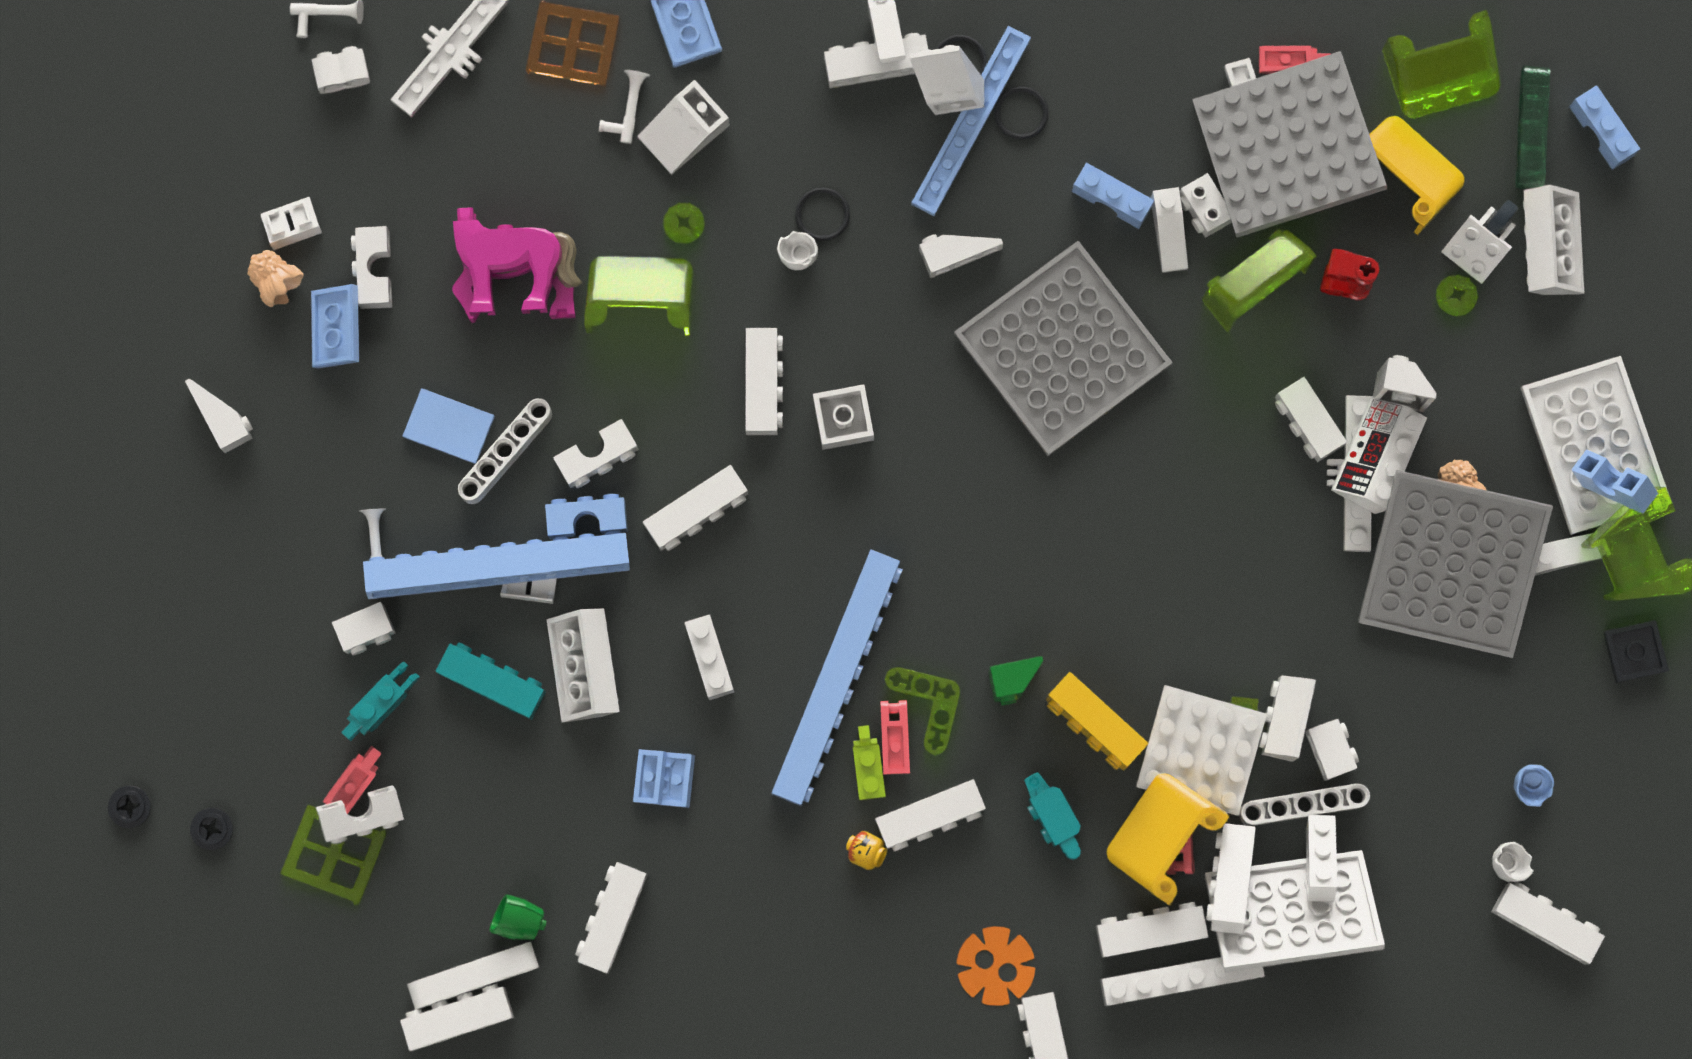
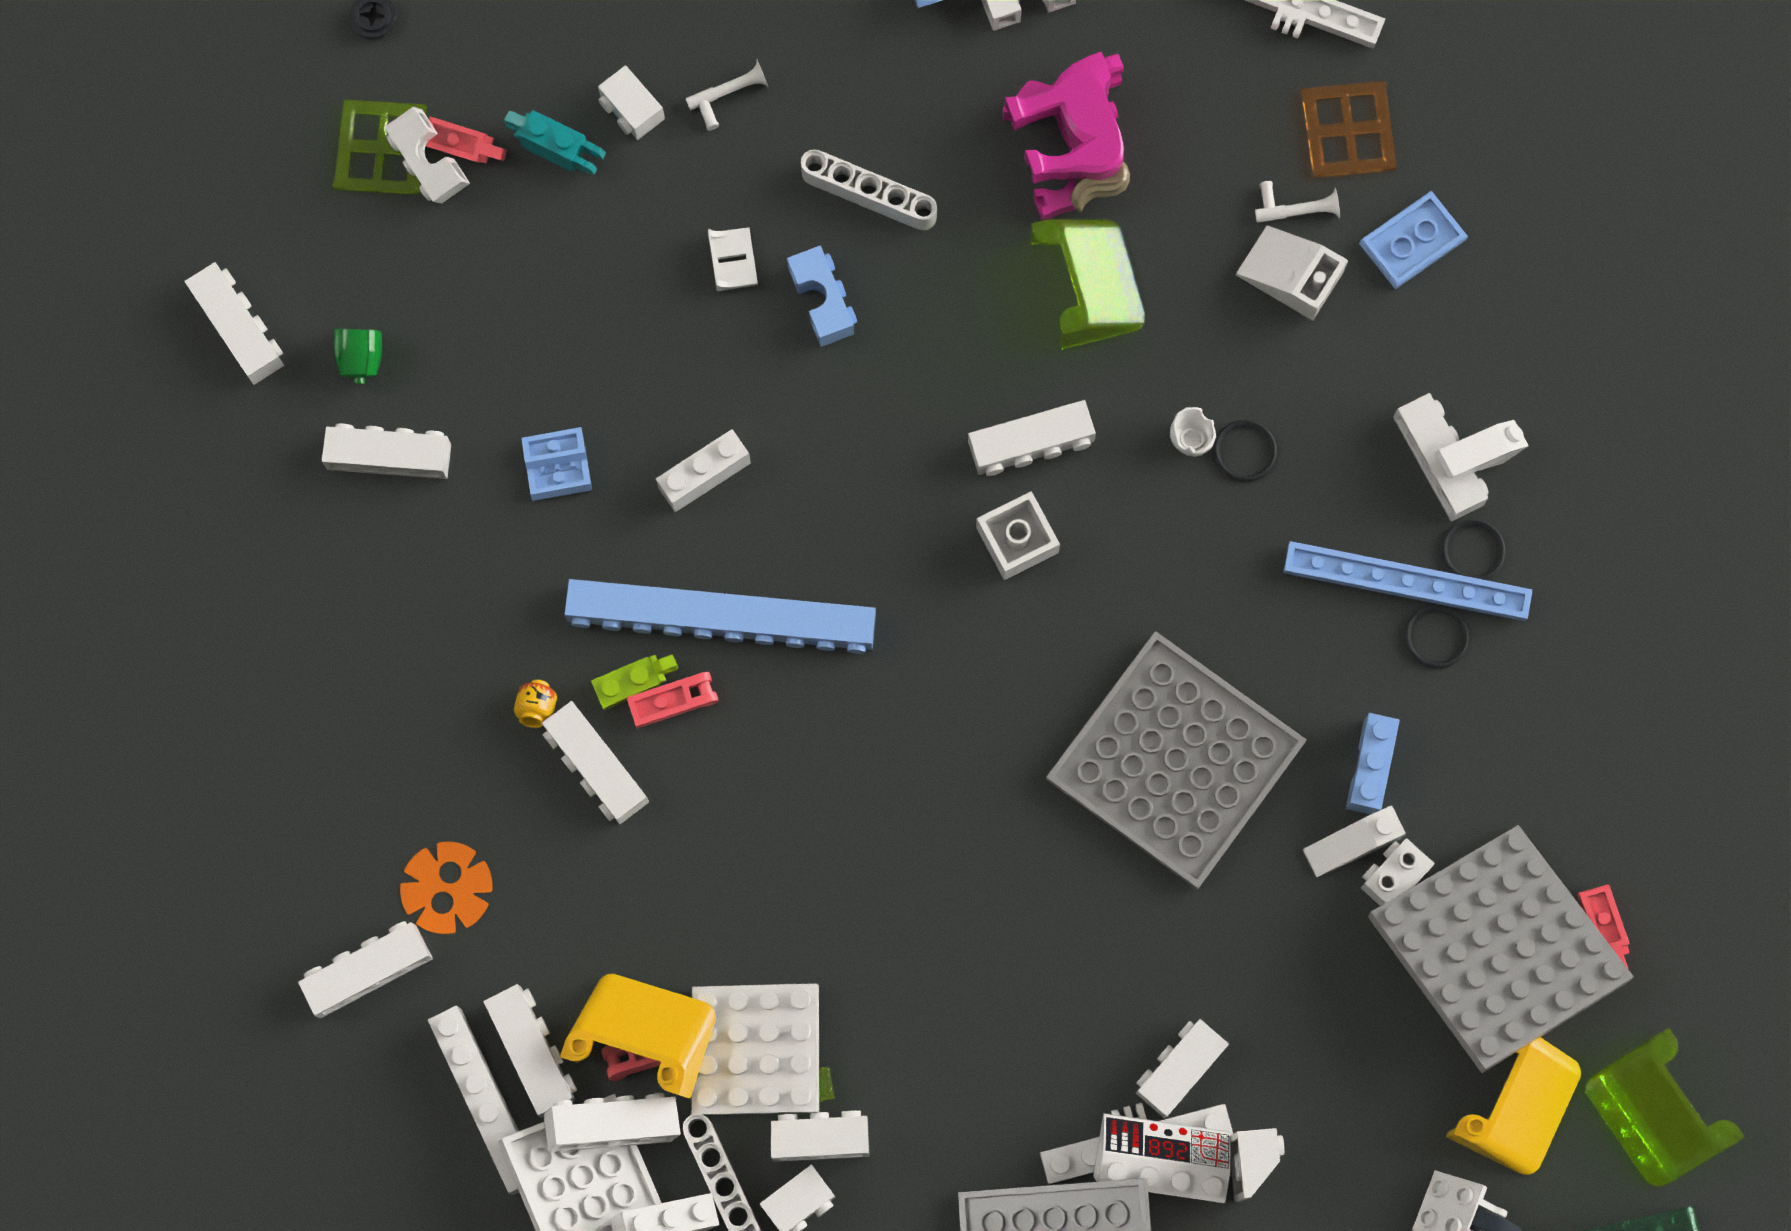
camera: 75 degrees right, 5 degrees down
light blue brick [363,531,630,599] -> none
light blue tile [403,388,495,464] -> none
white beam [407,942,539,1010] -> none
teal brick [435,642,546,720] -> none
white slope [546,608,619,723] -> none
white arch [553,419,638,488] -> none
white brick [643,465,748,551] -> none
clear neon green gear [663,202,705,243] -> none
clear neon green beam [885,667,960,755] -> none
white slope [910,45,984,115] -> none
white slope [919,235,1003,278] -> none
green slope [988,656,1043,706] -> none
teal hinge [1024,772,1081,860] -> none
yellow brick [1046,672,1149,771] -> none
clear neon green windscreen [1202,229,1317,332] -> none
white plate [1224,58,1256,87] -> none
red piece [1320,249,1379,300] -> none
clear neon green gear [1436,274,1478,316] -> none

